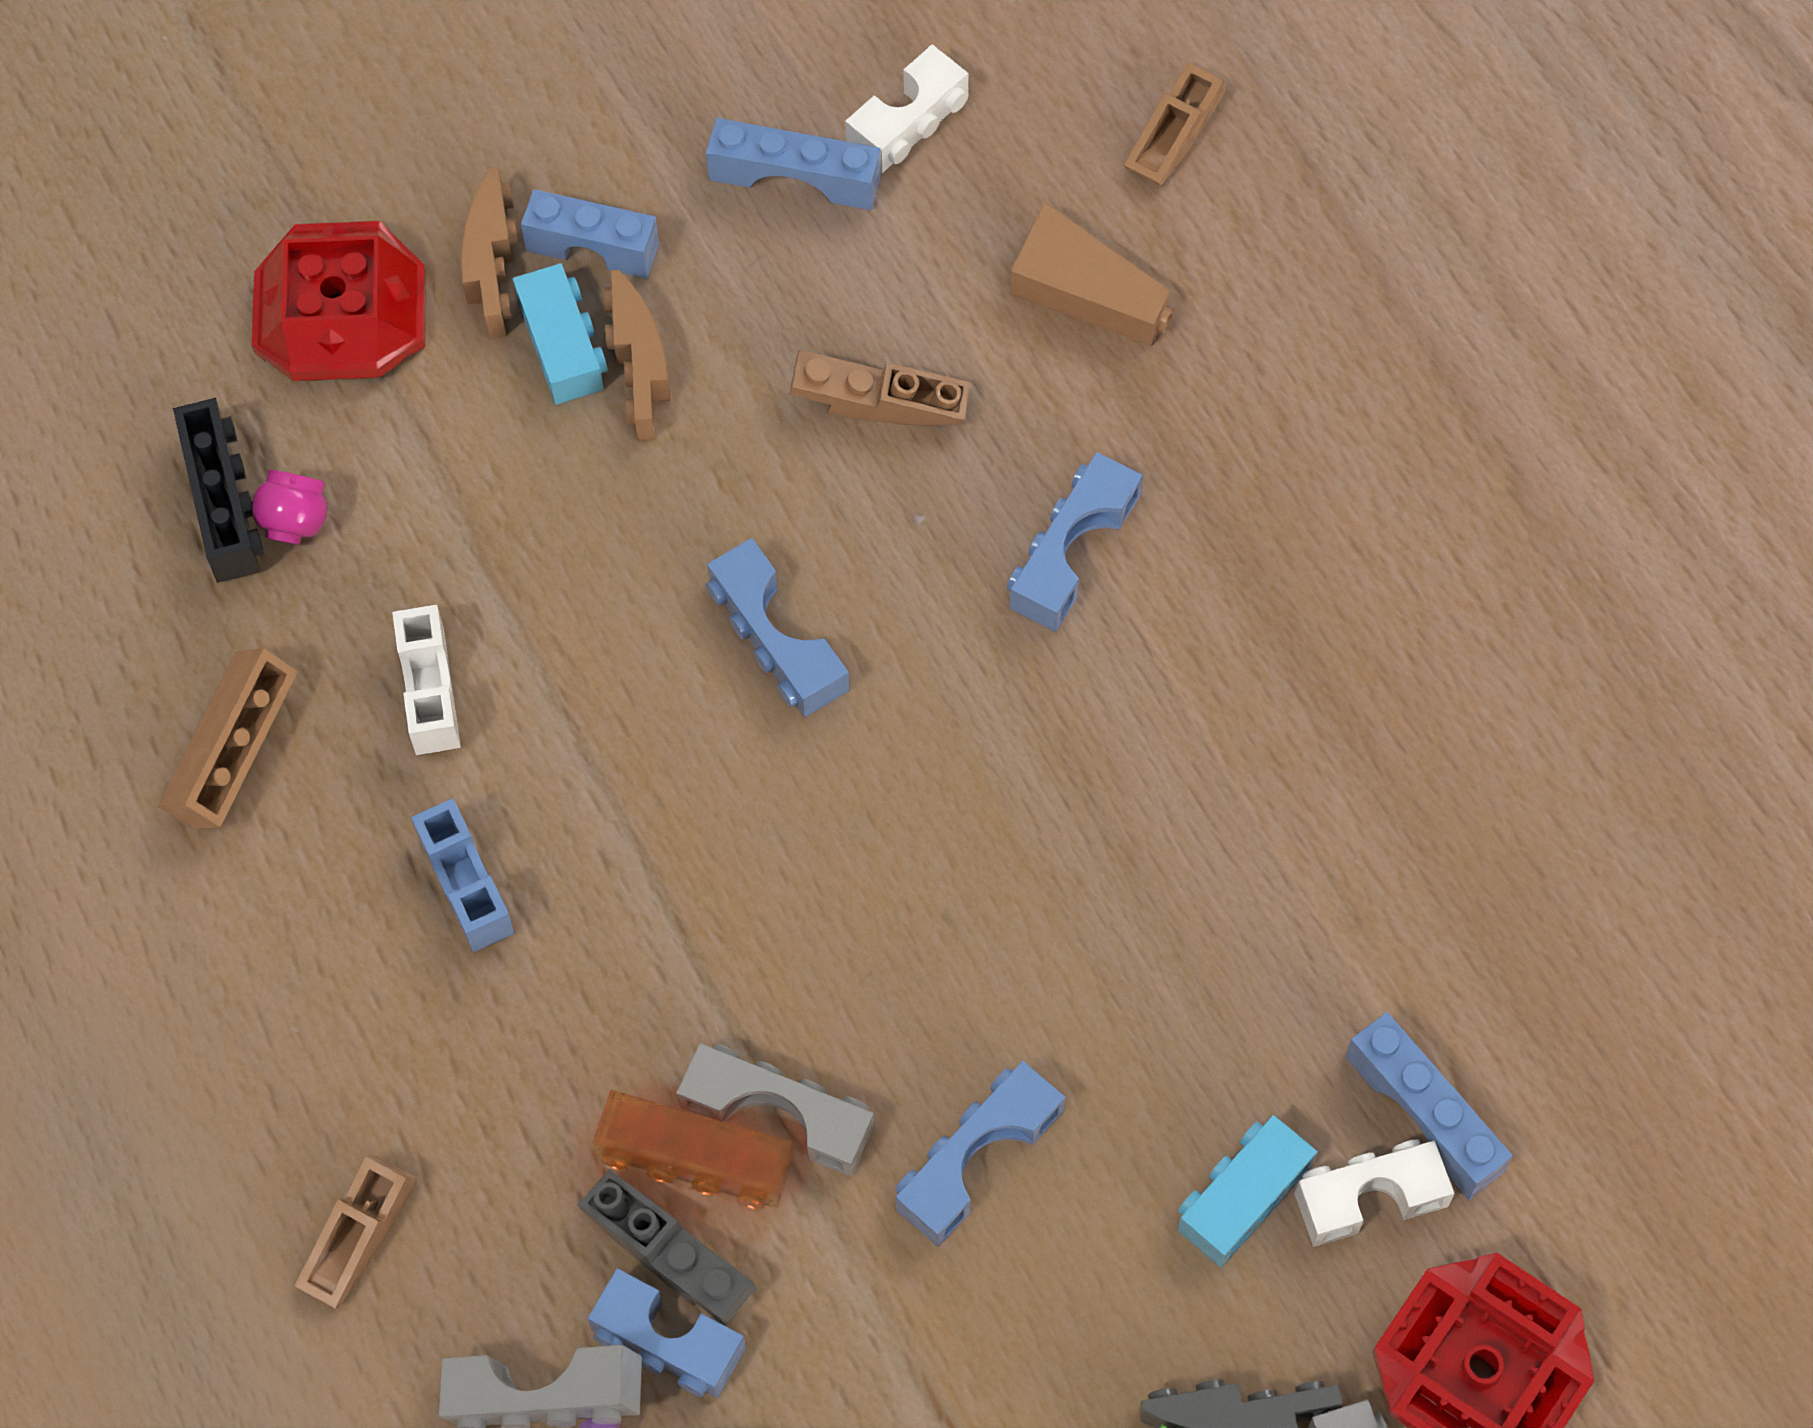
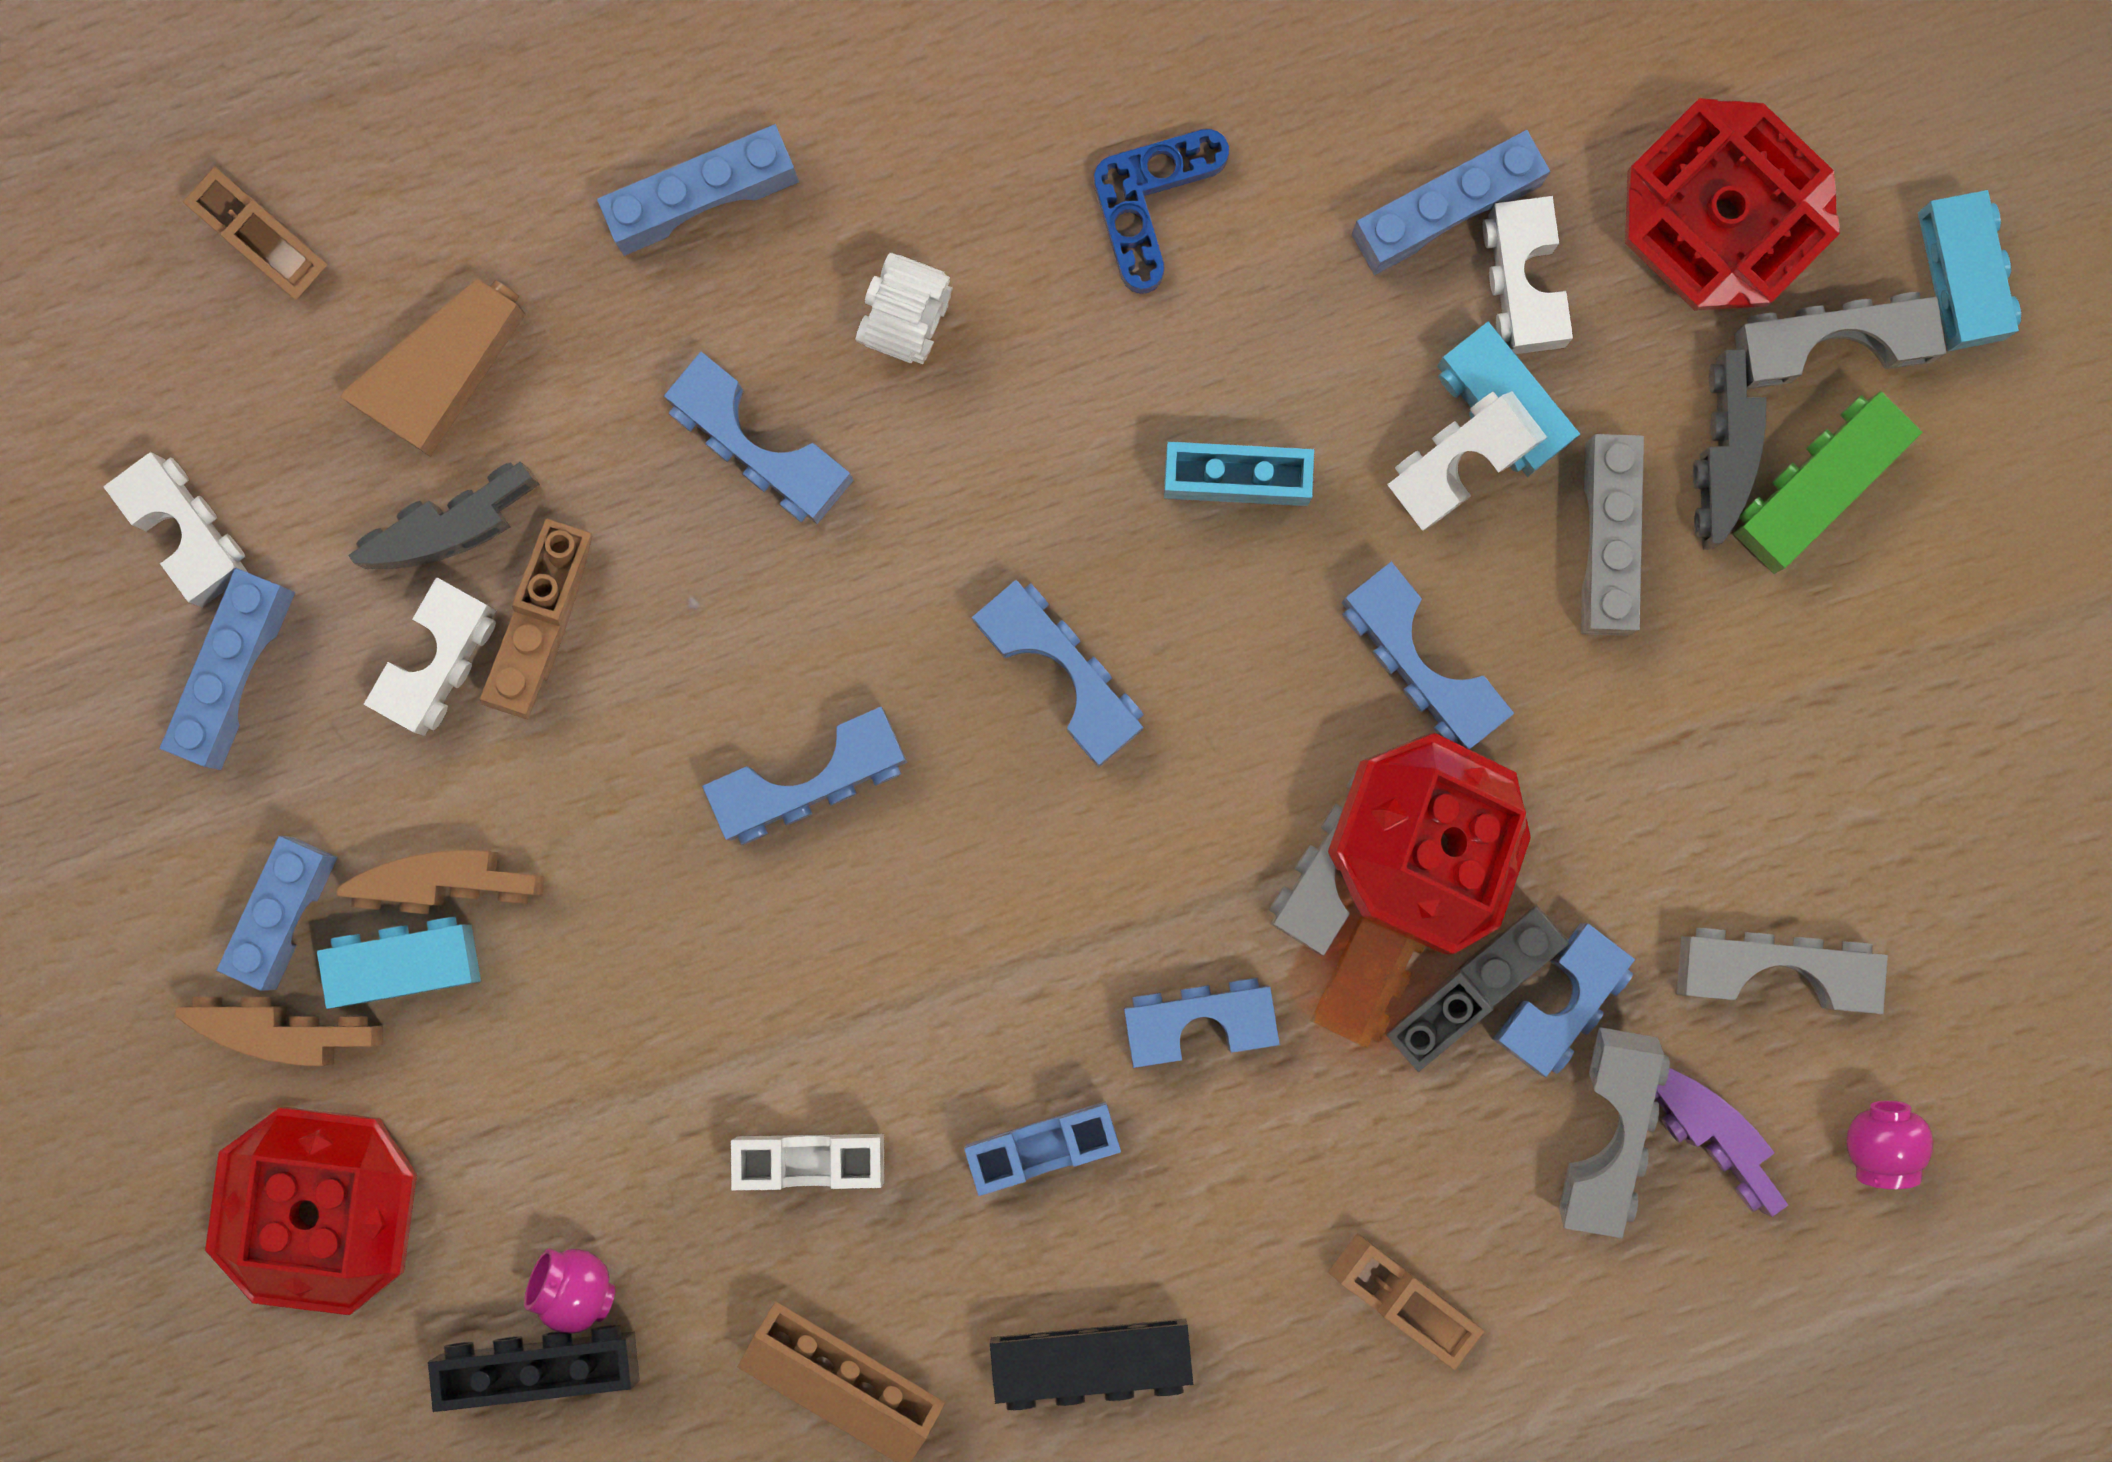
camera: 75 degrees left, 20 degrees up
none -> dark grey slope [348,461,540,569]
none -> white arch [364,577,497,736]
none -> medium blue arch [597,124,799,256]
none -> white brick [855,252,953,364]
none -> medium blue arch [972,580,1144,768]
none -> black brick [990,1318,1194,1410]
none -> blue beam [1094,129,1229,294]
none -> medium blue arch [1124,978,1280,1068]
none -> medium azure brick [1164,442,1314,506]
none -> red piece [1328,733,1531,954]
none -> white arch [1387,391,1547,531]
none -> light grey arch [1581,434,1644,636]

